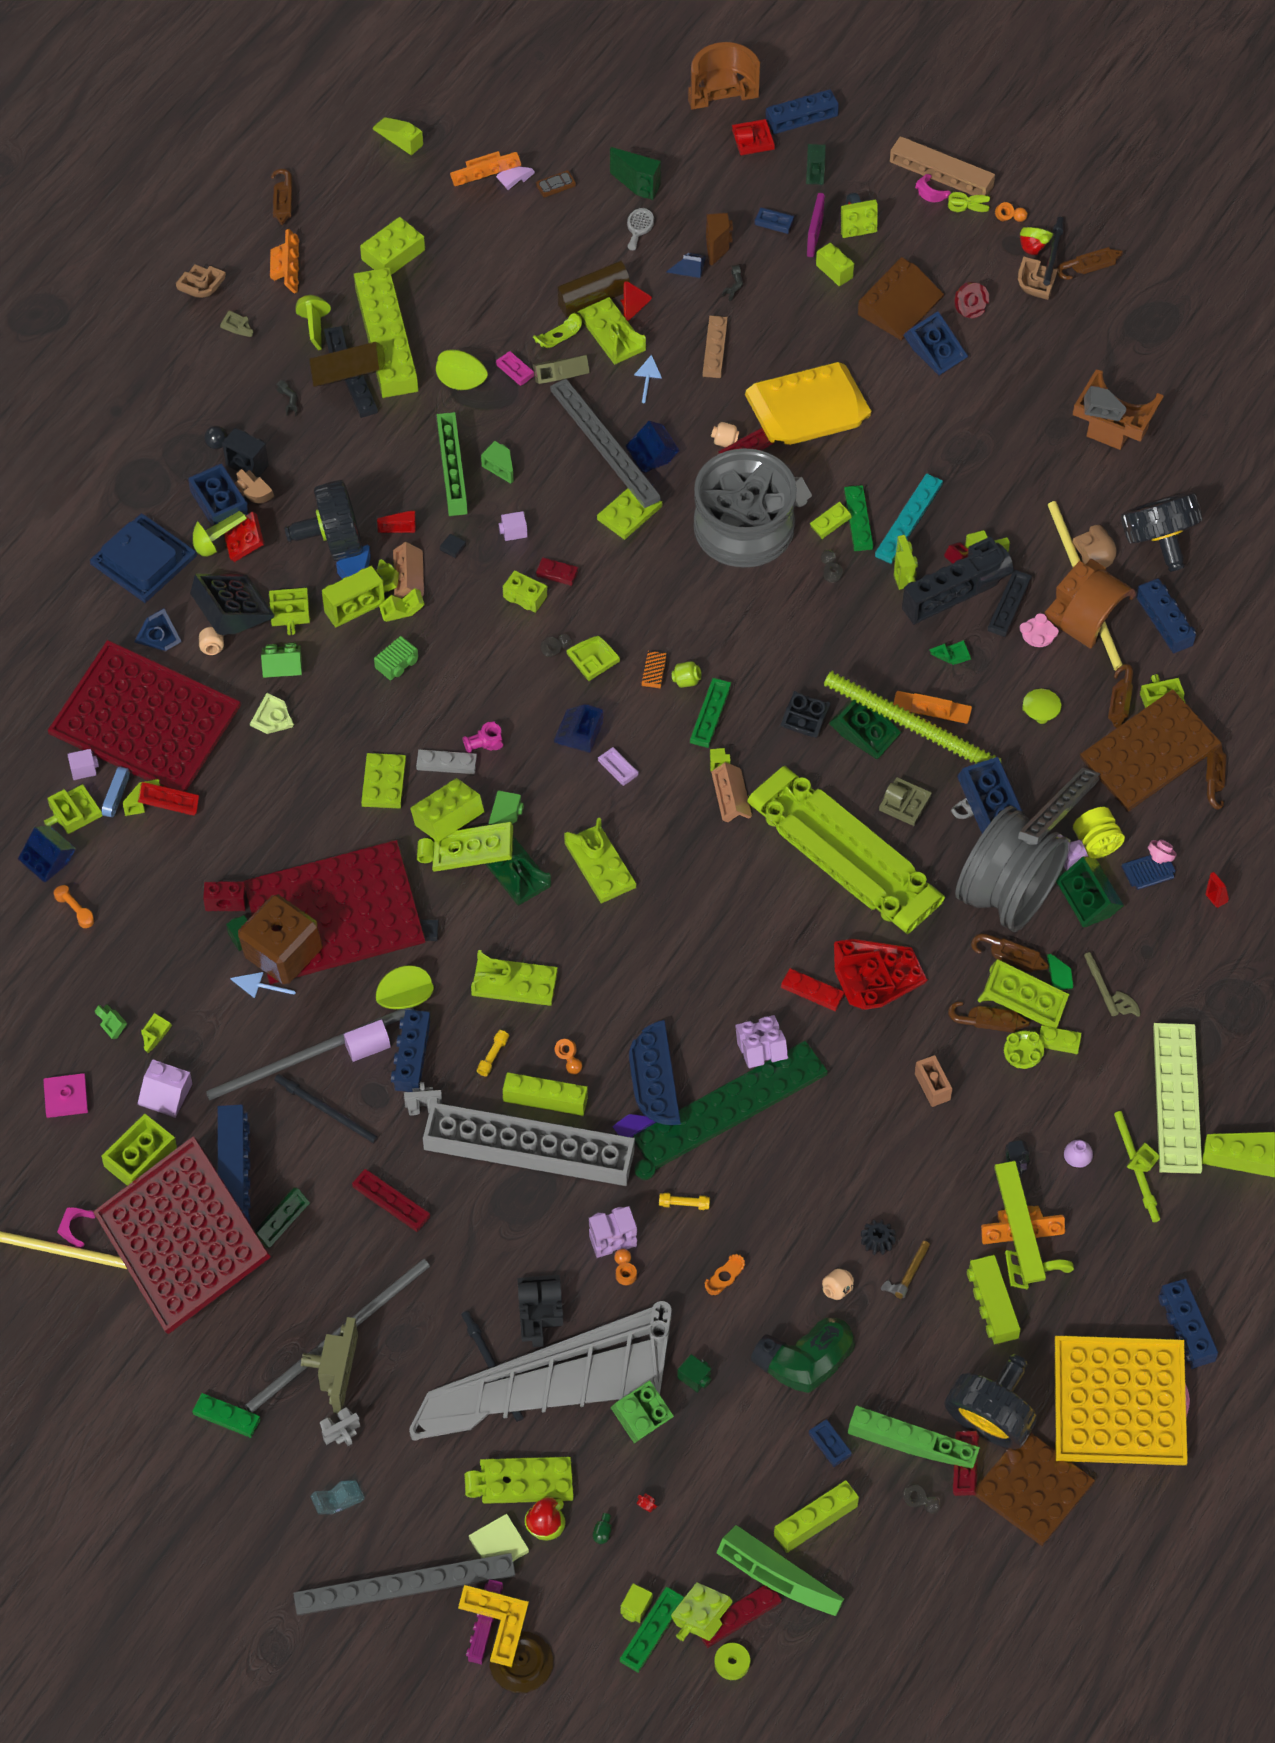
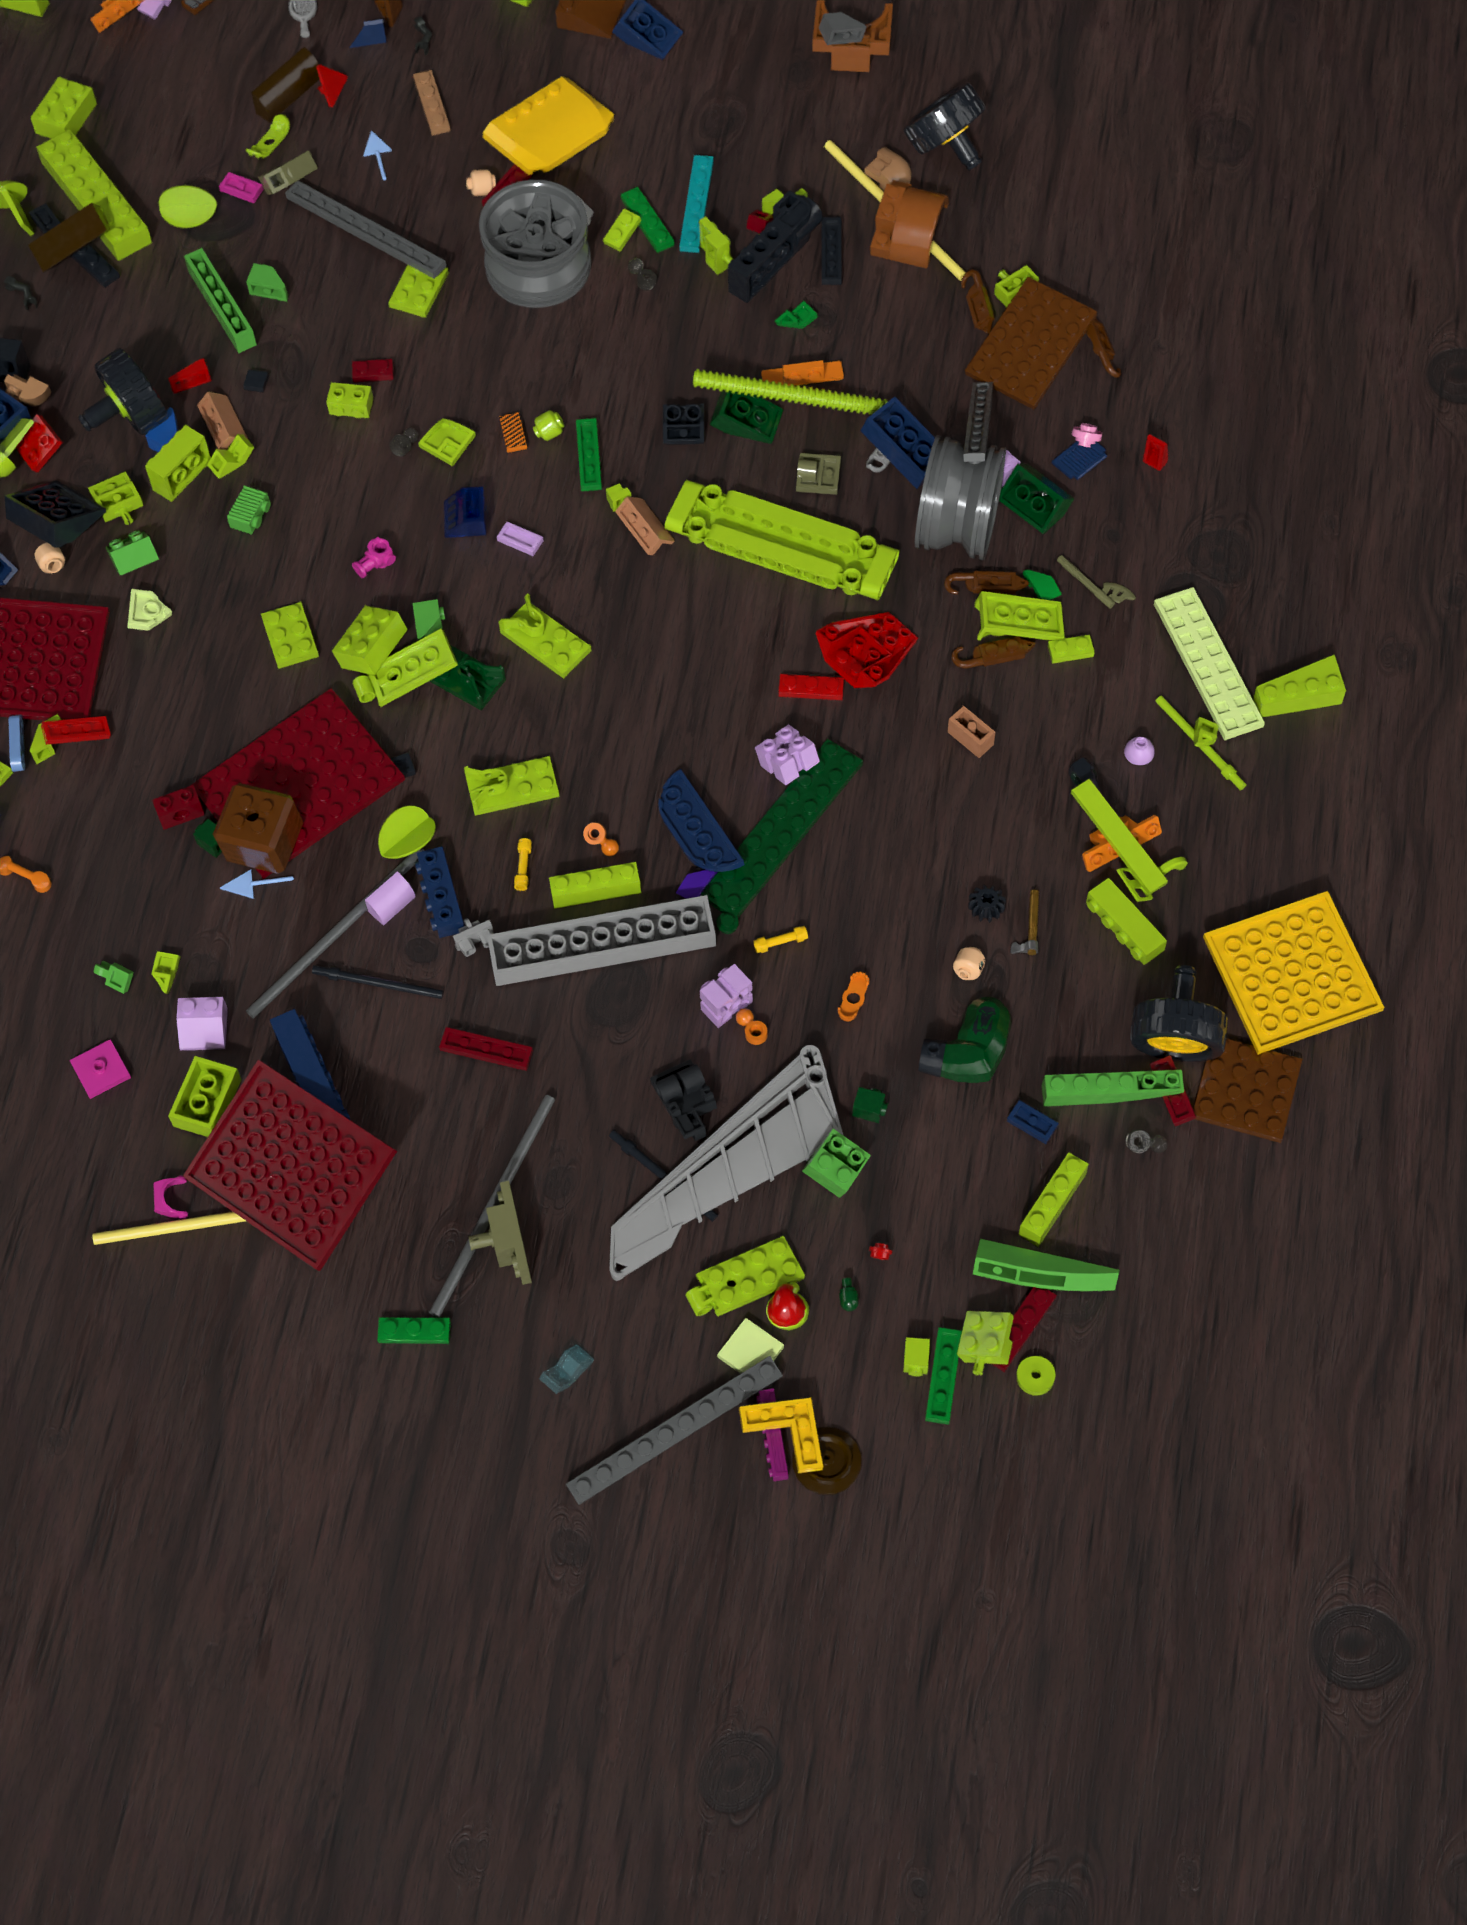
camera: 20 degrees left, 5 degrees up
dark green plate [255,1188,310,1248] -> none
light grey hips [320,1407,360,1446] -> none
lime slope [377,559,399,593] -> none
light grey plate [416,750,477,774] -> none
lavender brick [498,511,527,541] -> none
lime plate [578,297,646,365] -> none
clear blue slope [626,421,679,473] -> none
lime dish [1004,1031,1044,1069] -> none
bright pink piece [1020,614,1058,647] -> none
lime dish [1022,689,1061,724] -> none
neon yellow wheel [1073,807,1125,859] -> none
dark blue brick [1136,579,1196,654] -> none
dark blue brick [1158,1279,1218,1369] -> none

